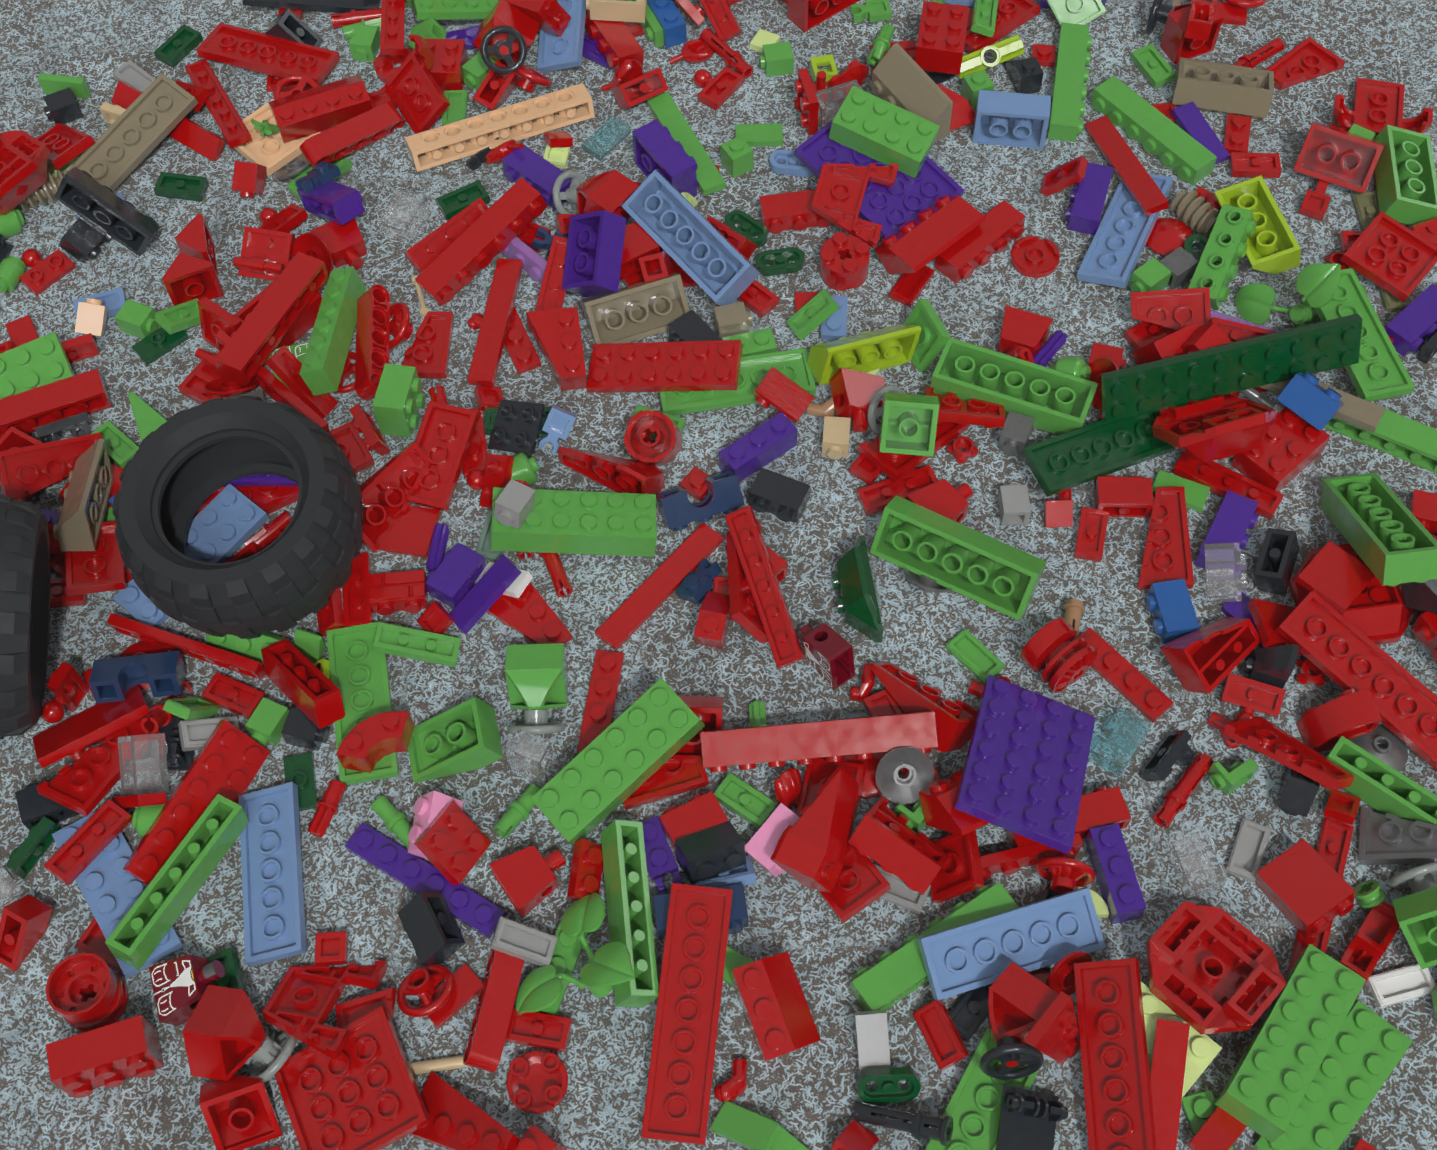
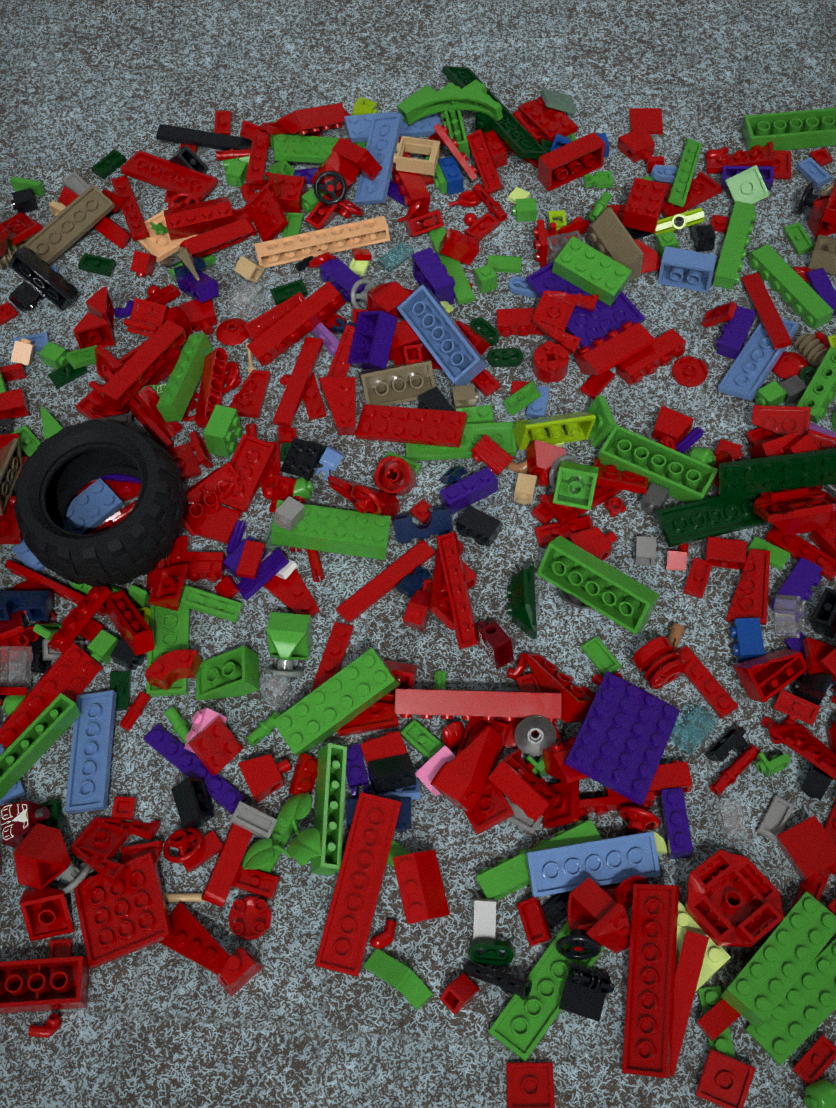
camera: 10 degrees right, 0 degrees up
none -> red plate [47,586,112,653]
none -> dark purple arm [113,300,134,319]
none -> red slope [148,563,189,611]
none -> dark tan piece [177,247,200,281]
none -> red dish [216,318,248,346]
none -> tan brick [234,256,265,283]
none -> red tile [236,540,266,580]
none -> red piece [352,485,383,515]
none -> dark blue plate [439,466,468,485]
none -> red brick [440,228,479,266]

